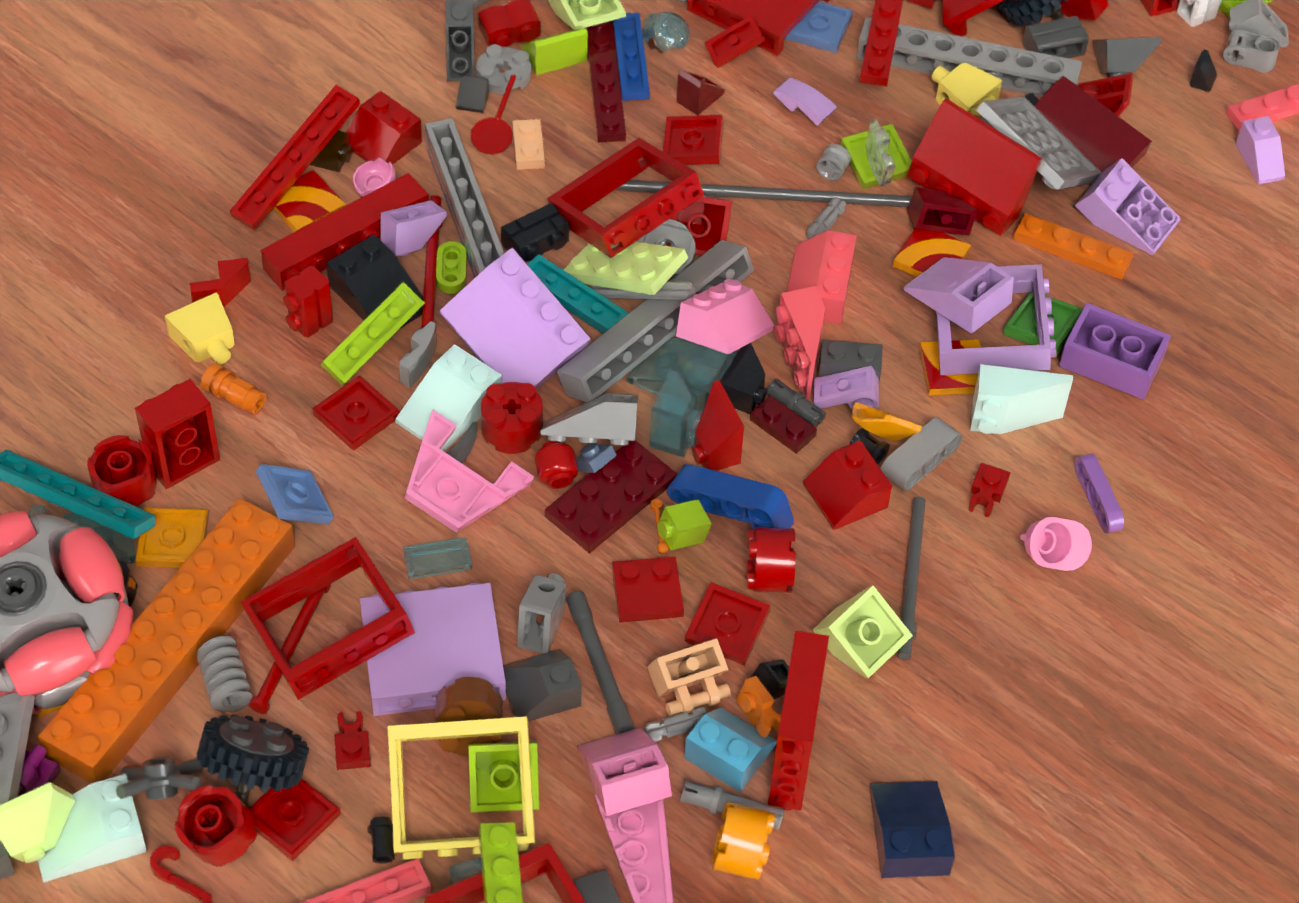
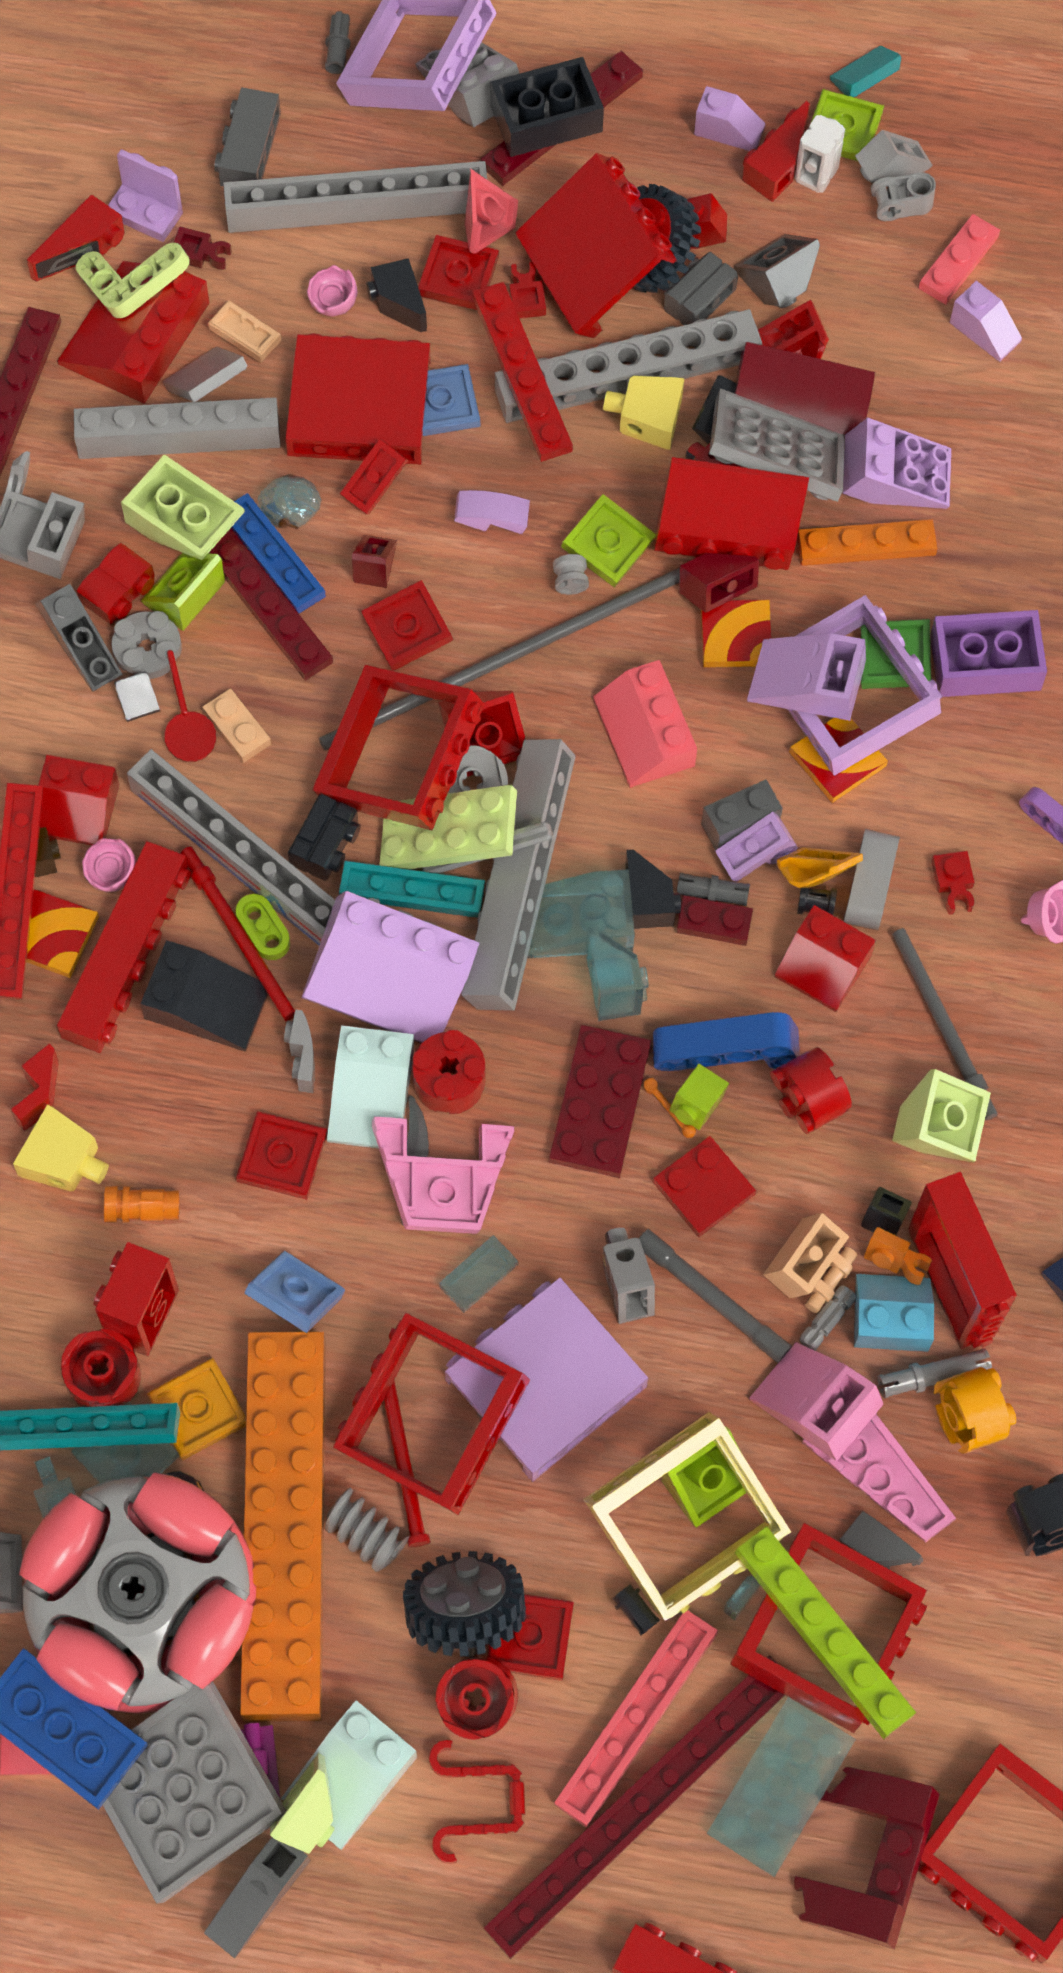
camera: 30 degrees left, 15 degrees up
dark grey bar [116,757,203,799] -> none
red brick [283,266,333,338] -> none
lime plate [320,282,425,386] -> none
red plate [334,711,371,770] -> none
lavender slope [381,200,447,256] -> none
dark orange brick [435,677,503,756] -> none
dark grey slope [503,649,582,722] -> none
red head [535,441,578,489] -> none
light grey slope [541,393,638,445] -> none
sand blue plate [576,443,617,473] -> none
bright pink slope [676,279,774,354] -> none
red plate [685,582,770,666] -> none
red slope [692,380,744,471] -> none
coral slope [774,286,825,399] -> none
light grey axle [806,197,846,239] -> none
clear slope [866,119,895,186] -> none
light aqua slope [970,364,1073,434] -> none
black slope [1190,49,1217,92] -> none

